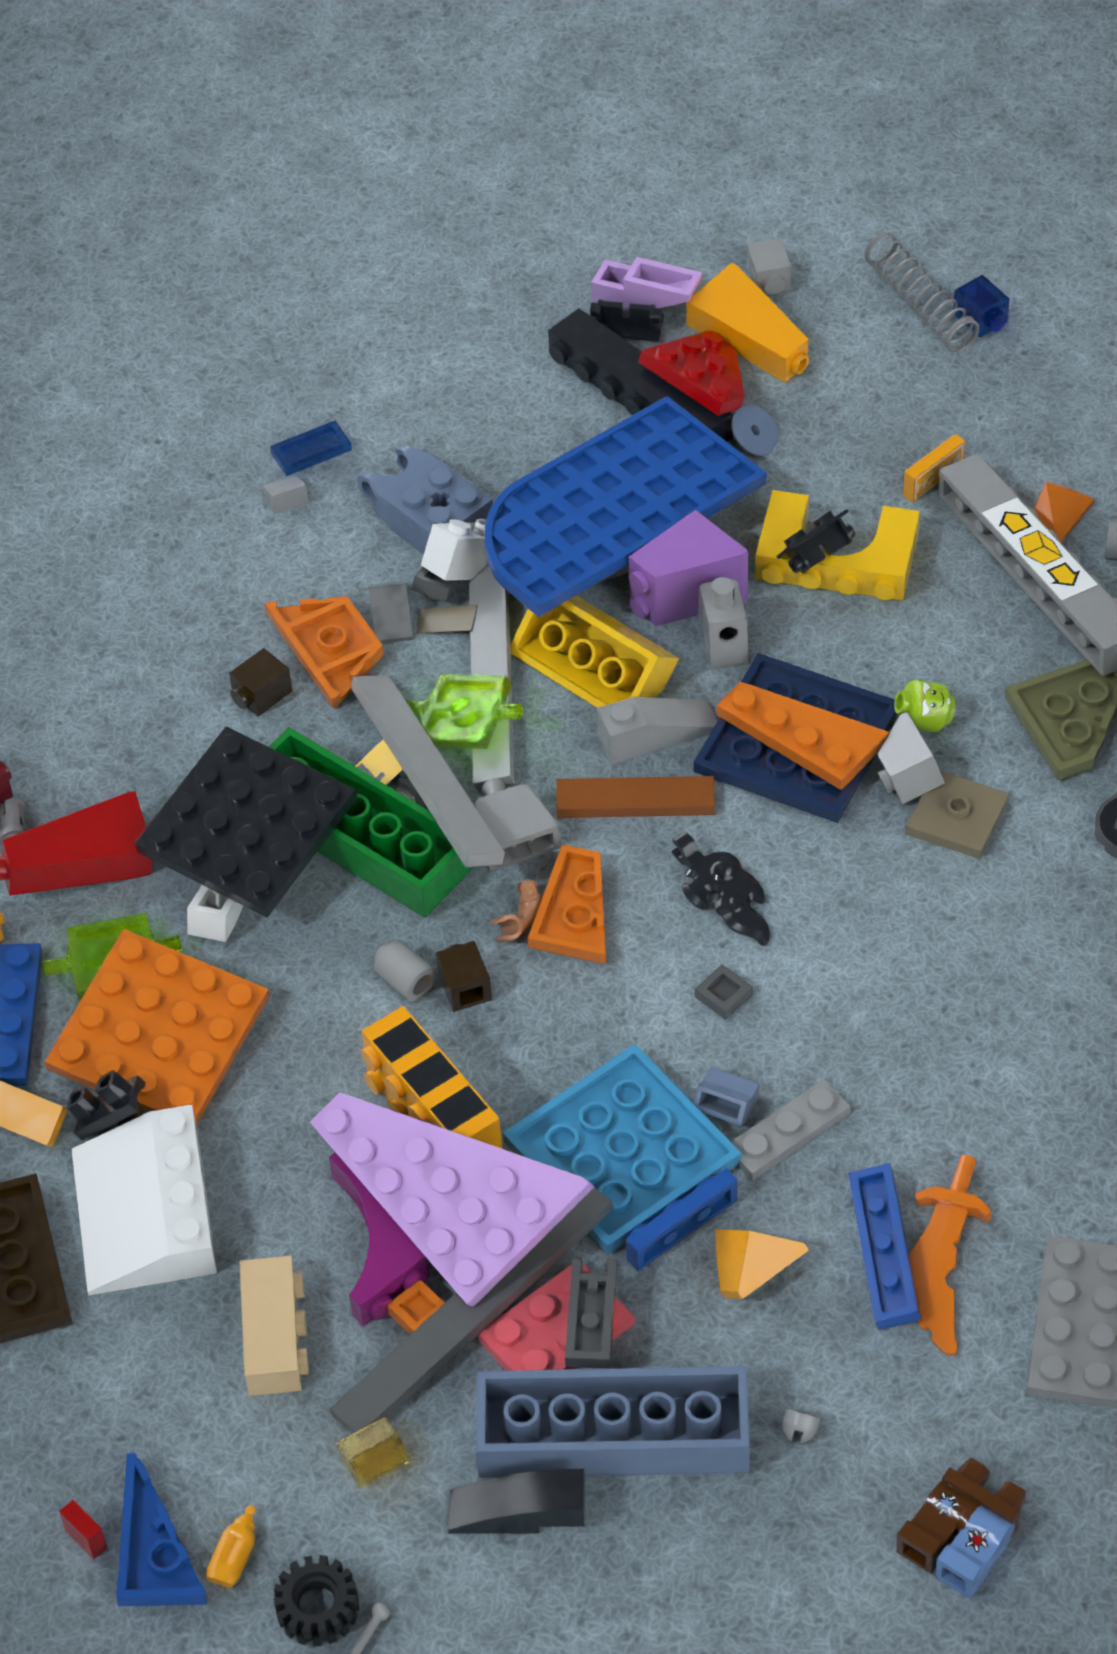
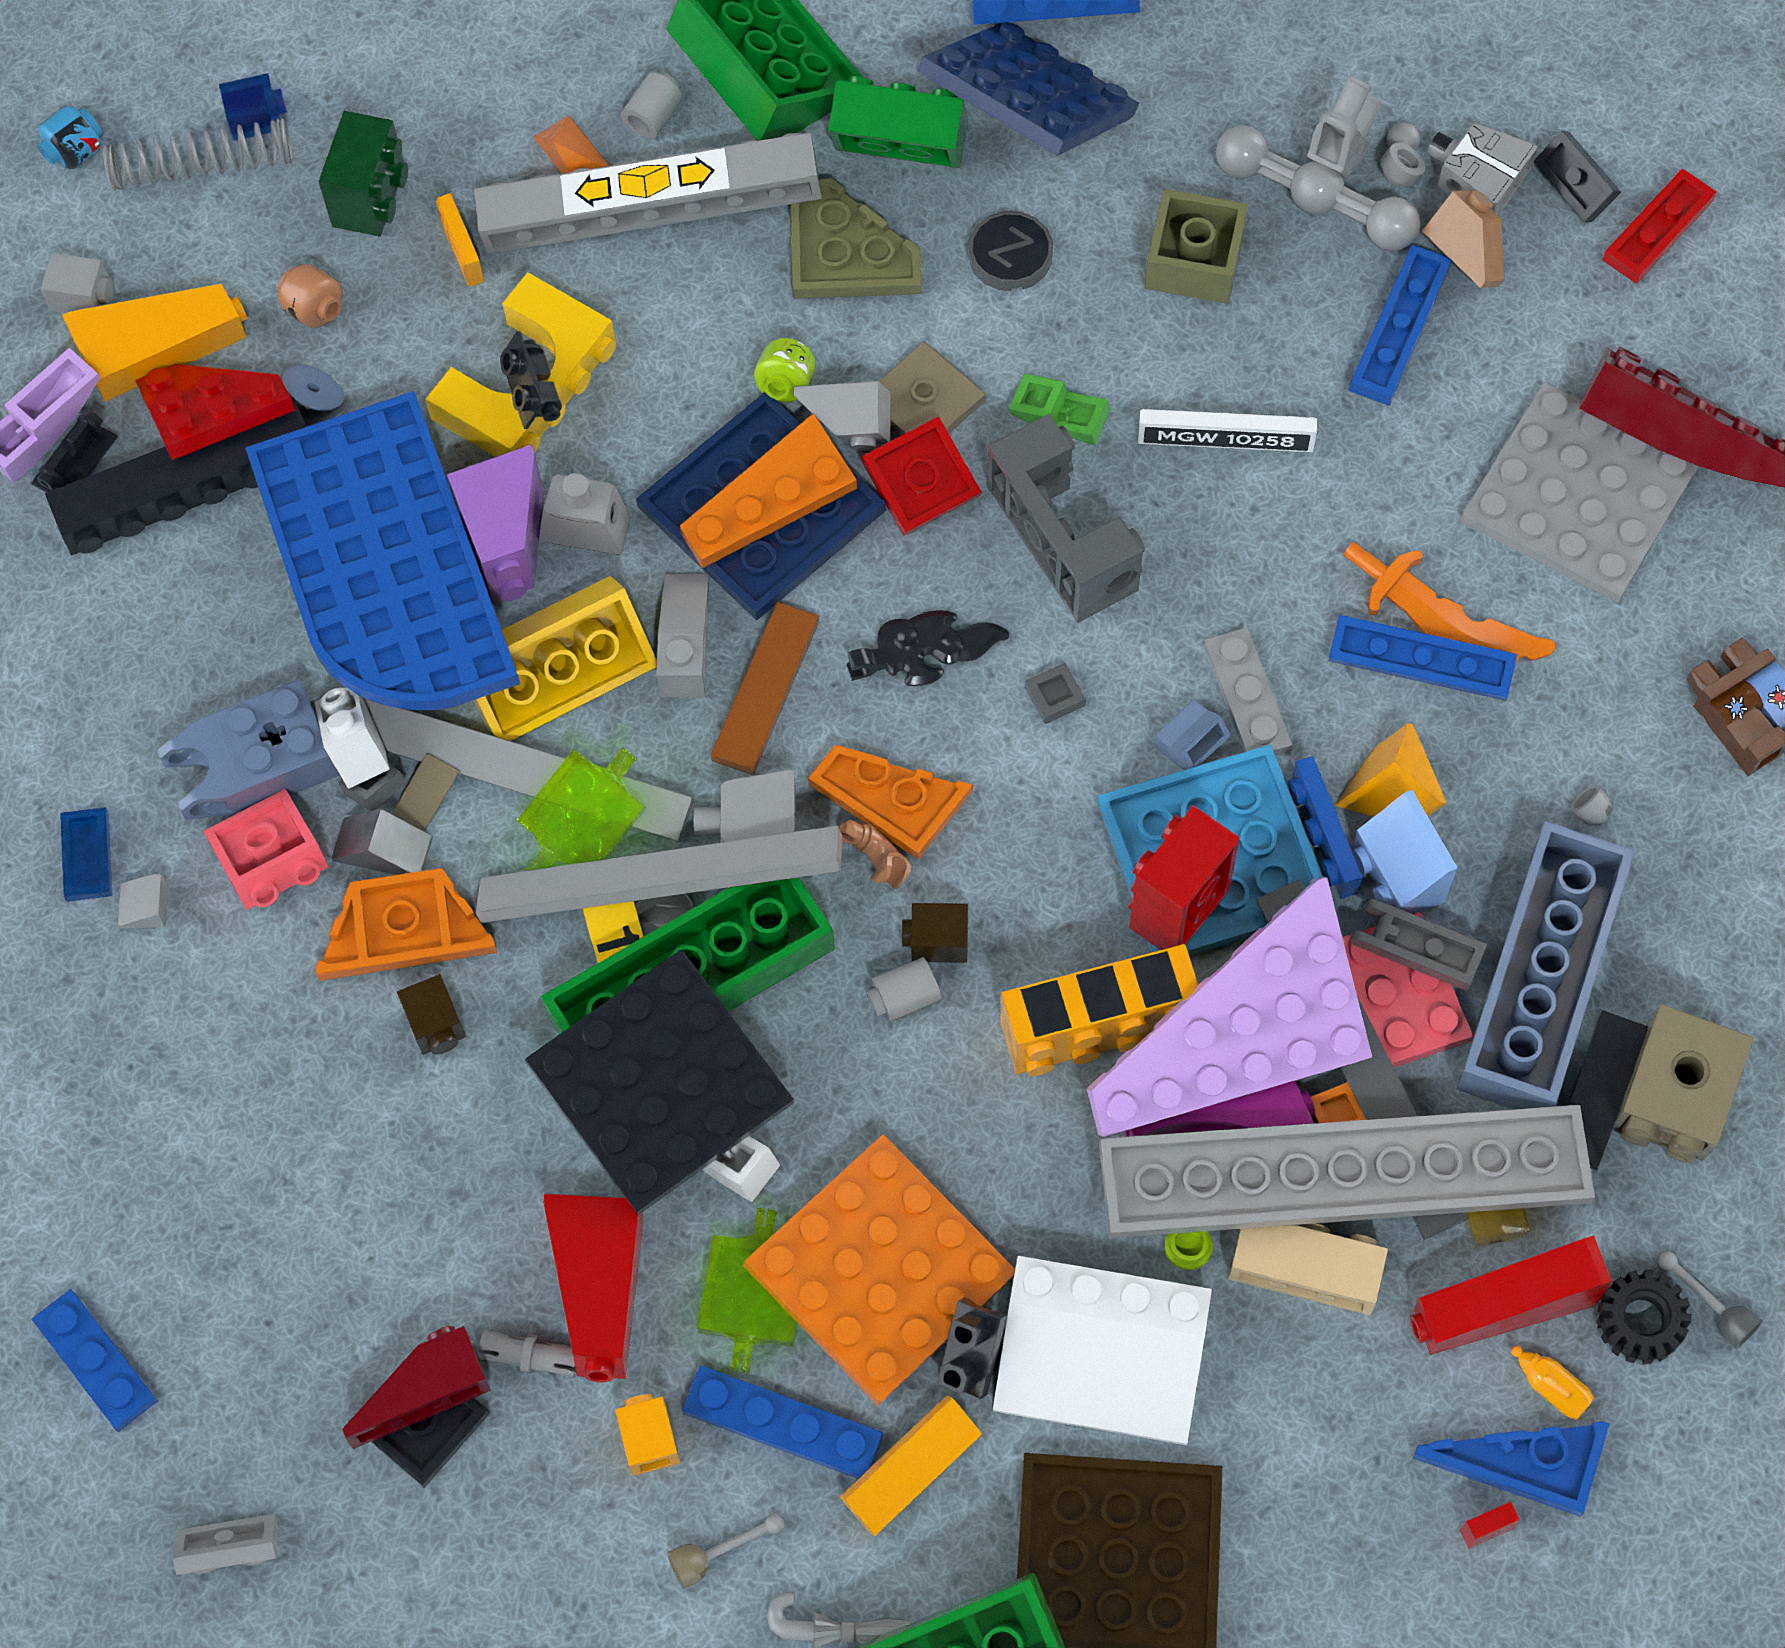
camera: 70 degrees left, 15 degrees up
none -> dark azure head [37,106,103,169]
none -> coral plate [203,789,329,910]
none -> nougat head [278,264,342,328]
none -> dark green brick [318,111,408,237]
none -> red plate [861,416,982,536]
none -> dark grey plate [987,414,1145,623]
none -> bright green slope [1009,373,1111,445]
none -> light grey plate [1099,1105,1595,1238]
none -> red brick [1128,805,1240,950]
none -> tile [1138,409,1317,452]
none -> lime plate [1164,1231,1213,1271]
none -> light blue slope [1352,790,1457,914]
none -> red slope [1410,1235,1612,1355]
none -> dark tan brick [1613,1004,1754,1164]

